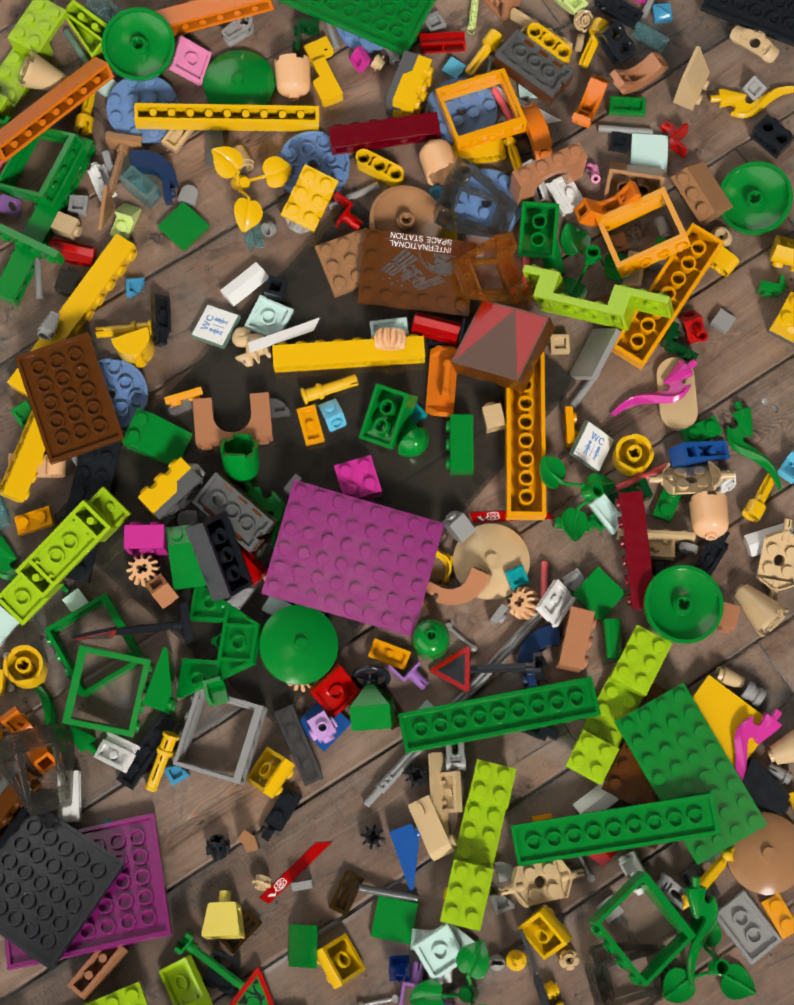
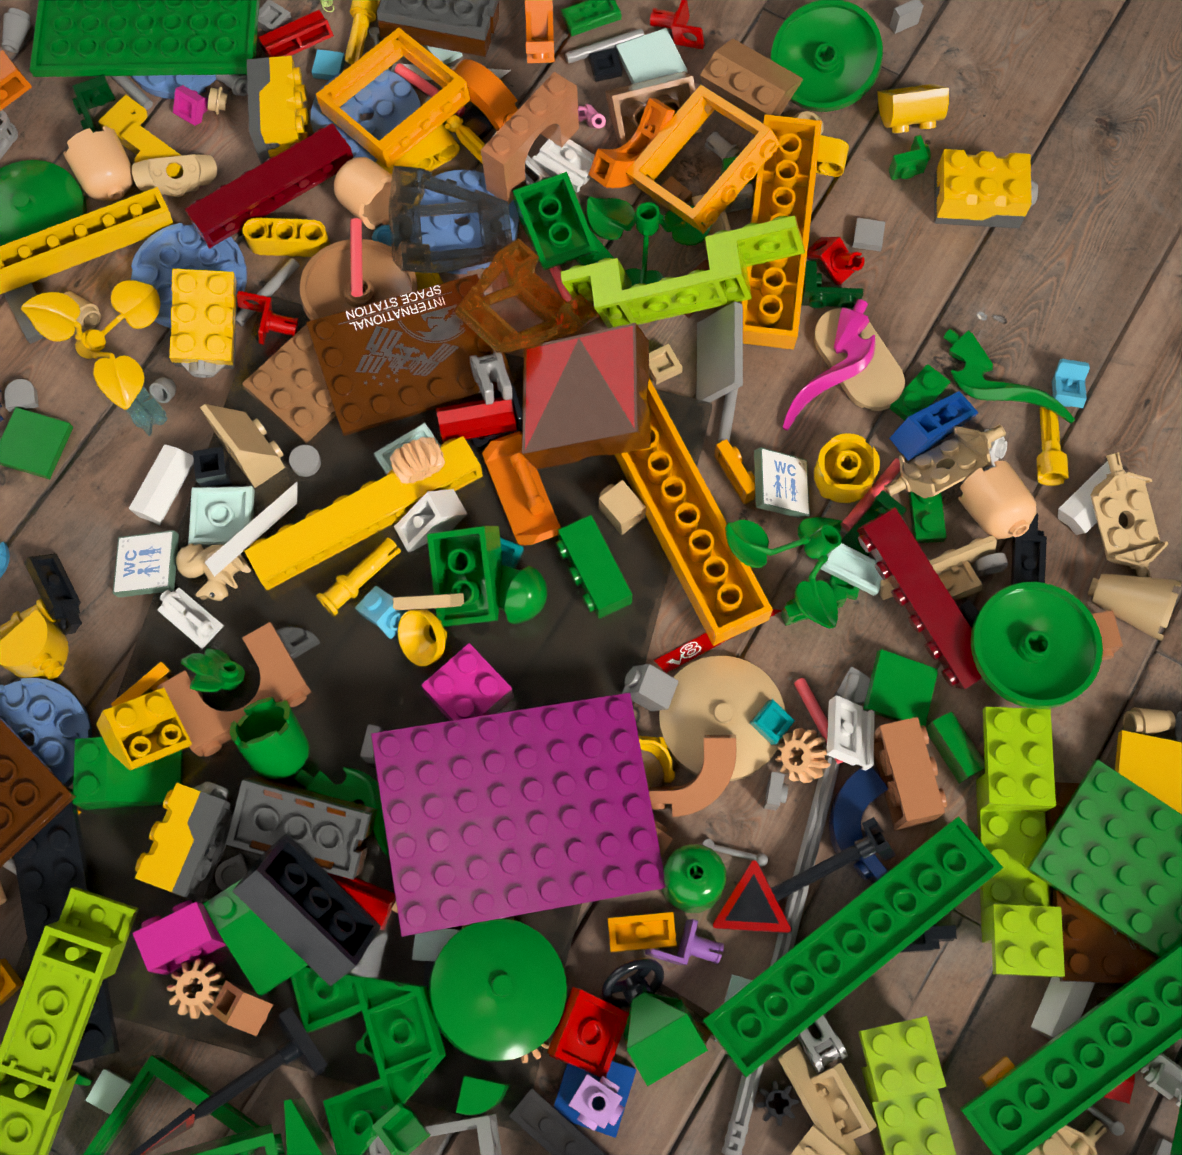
camera: 25 degrees left, 5 degrees down
light orange plate [296,404,325,446] -> none
none -> yellow slope [96,687,192,771]
none -> tan piece [132,154,217,197]
none -> white hinge [157,588,224,649]
none -> green plate [181,648,245,692]
none -> tan slope [200,404,285,488]
none -> light grey tile [289,445,321,477]
none -> coral bar [350,218,363,297]
none -> tan tile [393,593,464,610]
none -> white slope [394,489,467,552]
none -> yellow piece [398,609,447,666]
none -> green brick [456,1076,509,1115]
none -> light grey piece [470,349,513,405]

